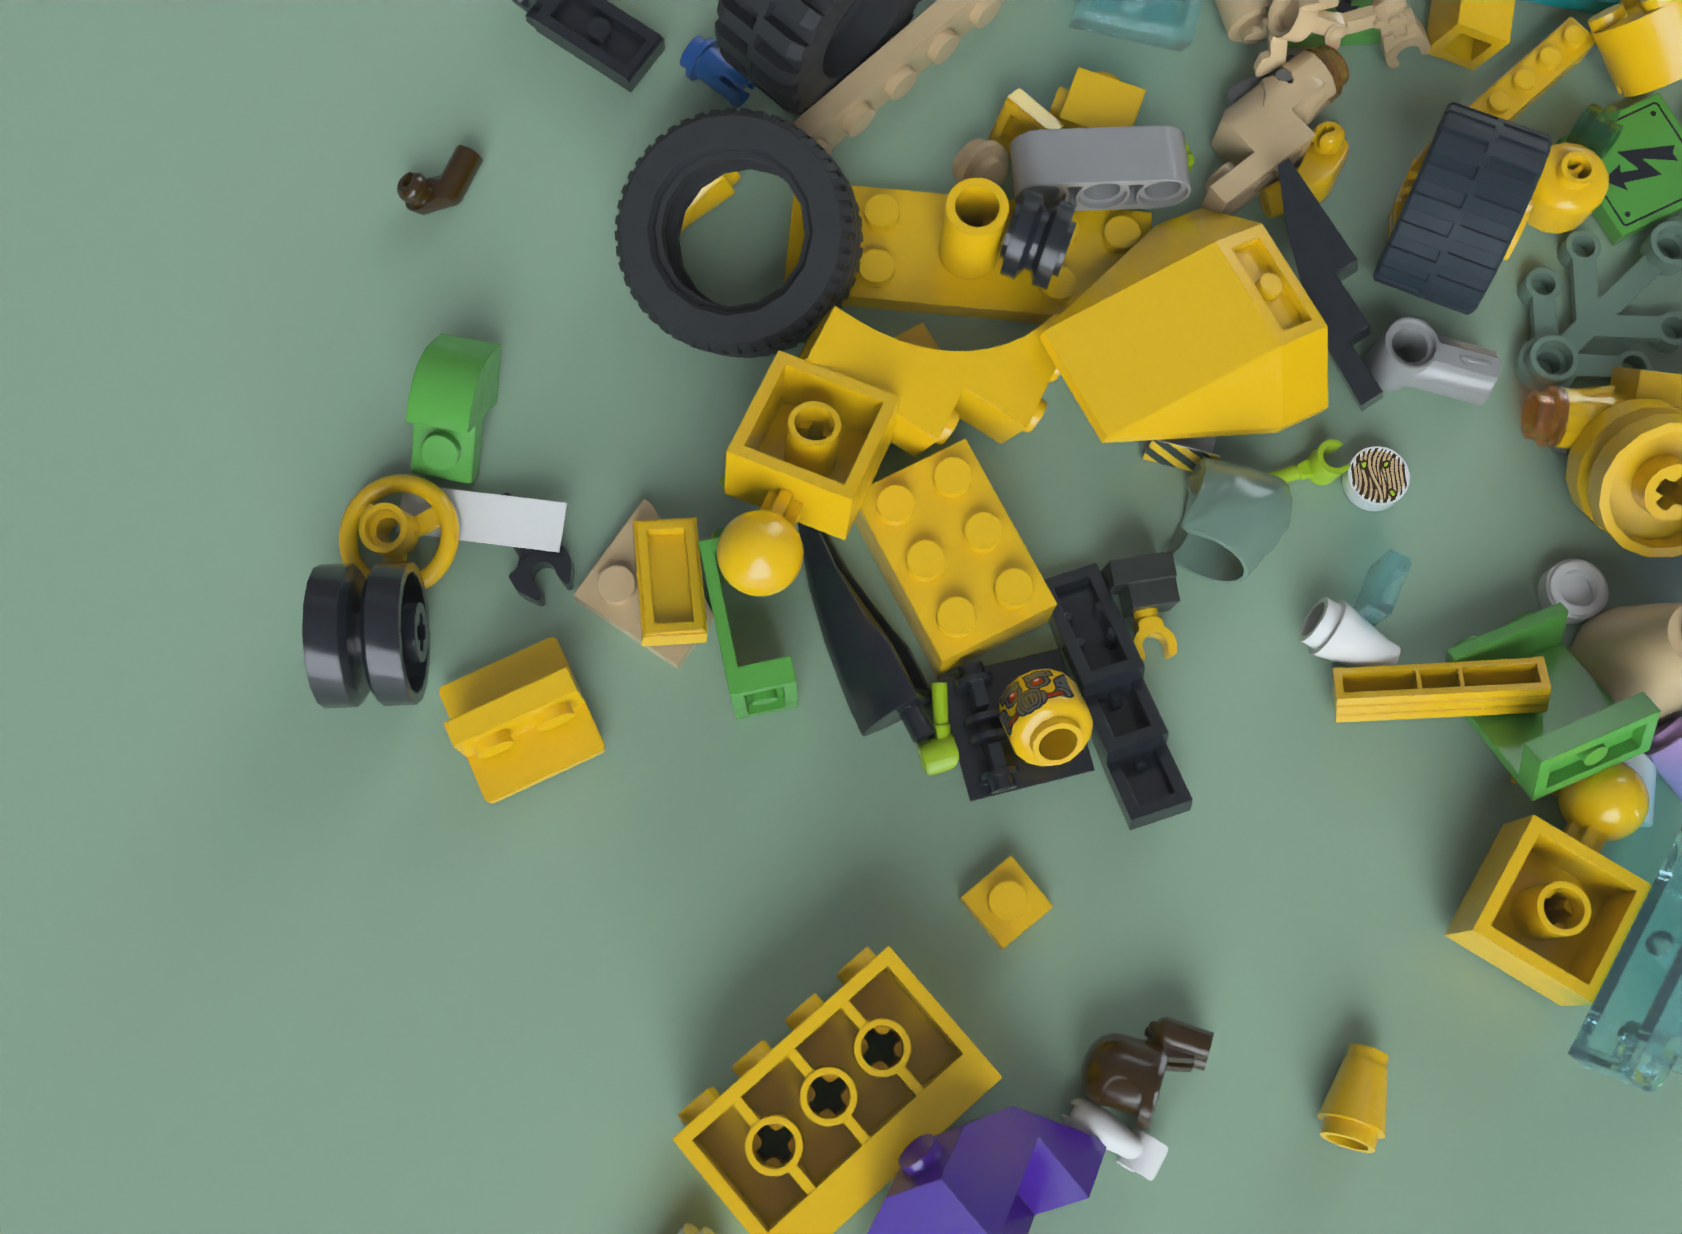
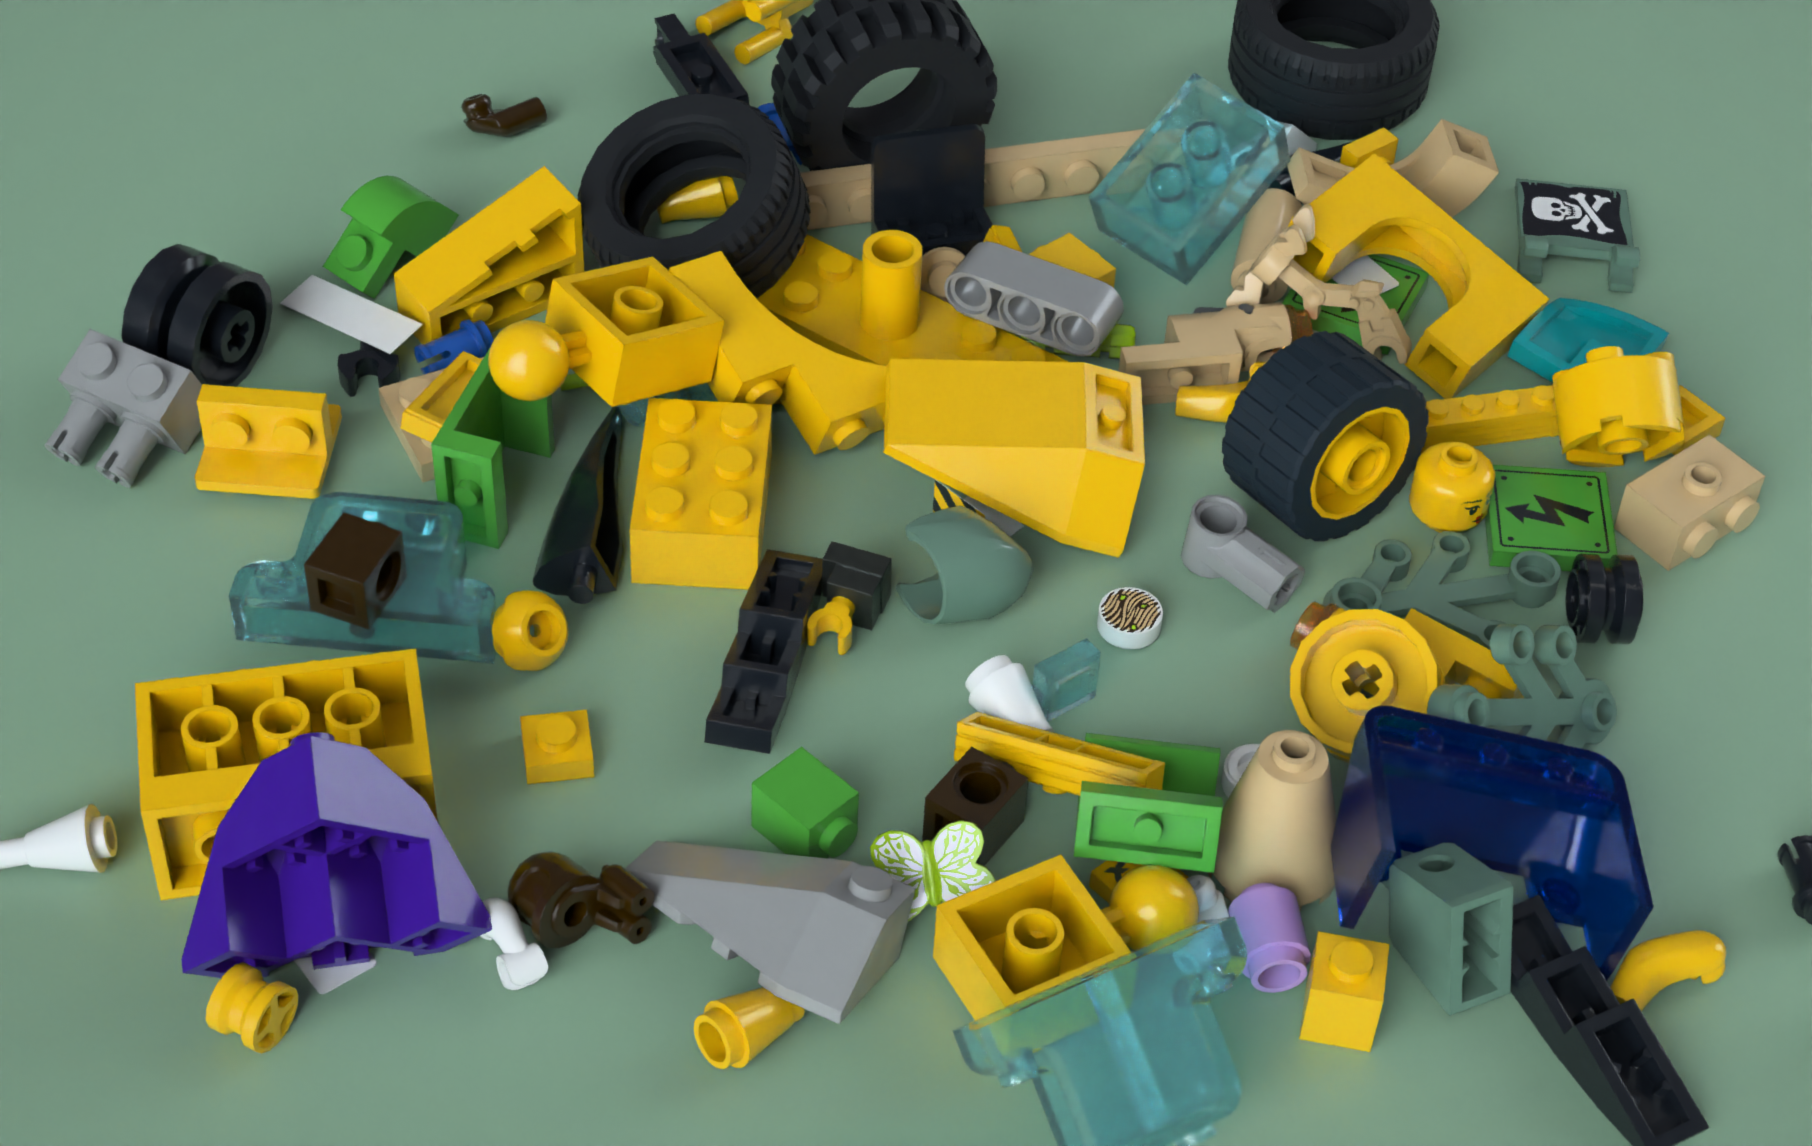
camera: 30 degrees right, 30 degrees down
yellow piece [338,474,460,590] -> none
lime hand [917,682,959,776] -> none
black hinge [937,648,1095,802] -> none
black wheel [999,190,1077,290] -> none
yellow head [999,669,1093,767] -> none
lime hand [1268,439,1350,486] -> none
black slope [1278,158,1383,411] -> none
clear green plate [1566,103,1623,159] -> none
none -> light grey brick [44,329,202,488]
none -> clear light blue brick [229,492,497,664]
none -> dark brown brick [304,512,407,630]
none -> yellow wedge [394,166,584,357]
none -> blue pin [414,319,494,374]
none -> yellow plate [491,590,569,671]
none -> light grey wedge [625,841,916,1024]
none -> bright green brick [751,746,859,859]
none -> animal [870,820,996,922]
none -> black bracket [871,124,993,256]
none -> dark brown brick [922,747,1028,866]

